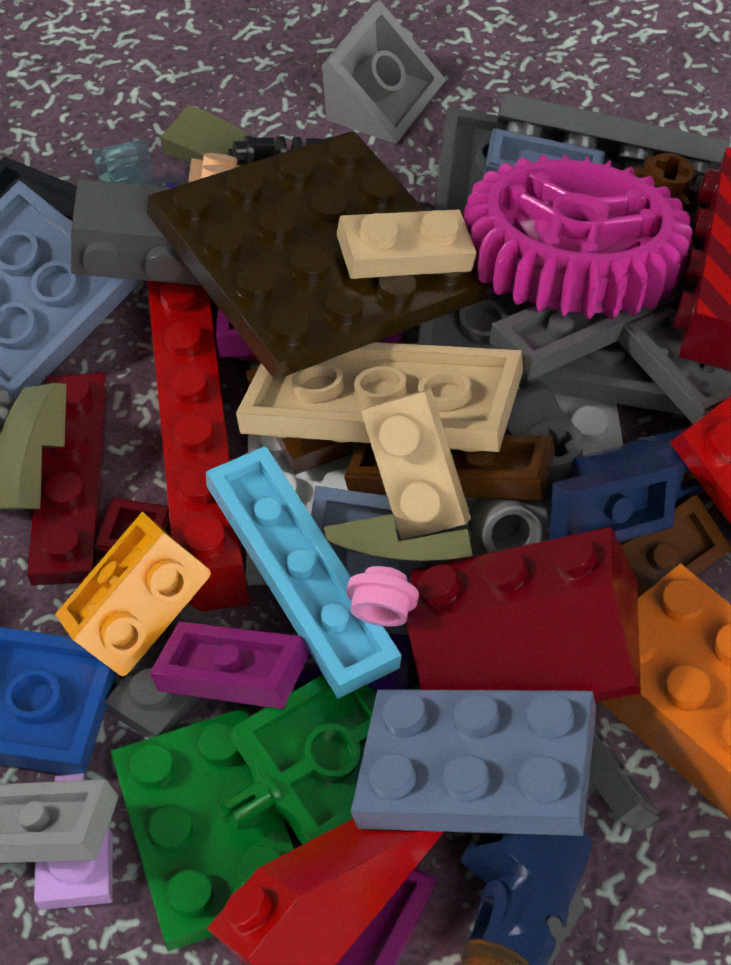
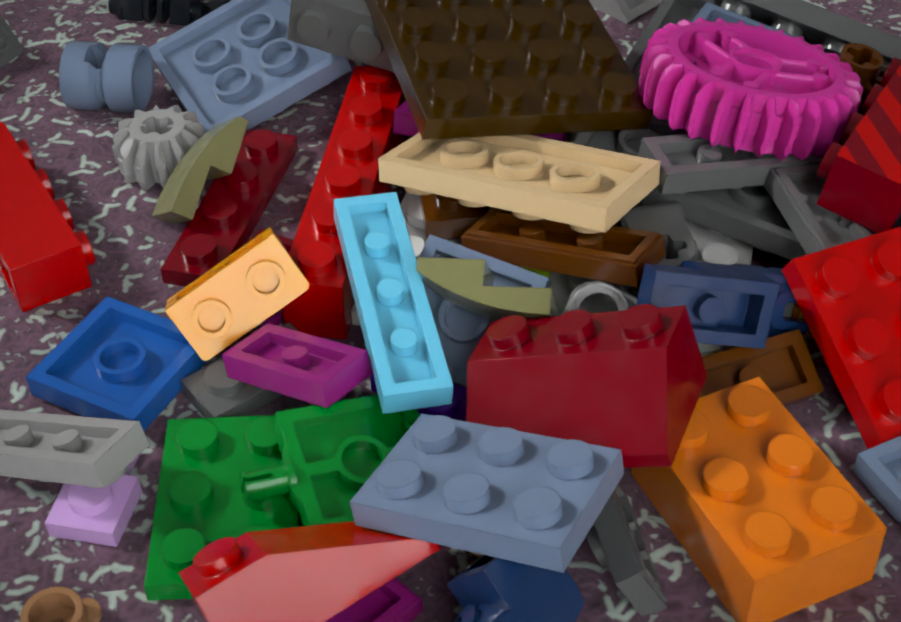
camera: 15 degrees right, 10 degrees down
tan plate [336,209,477,279] -> none
bright pink plate [346,566,419,627] -> none
tan plate [361,388,471,541] -> none

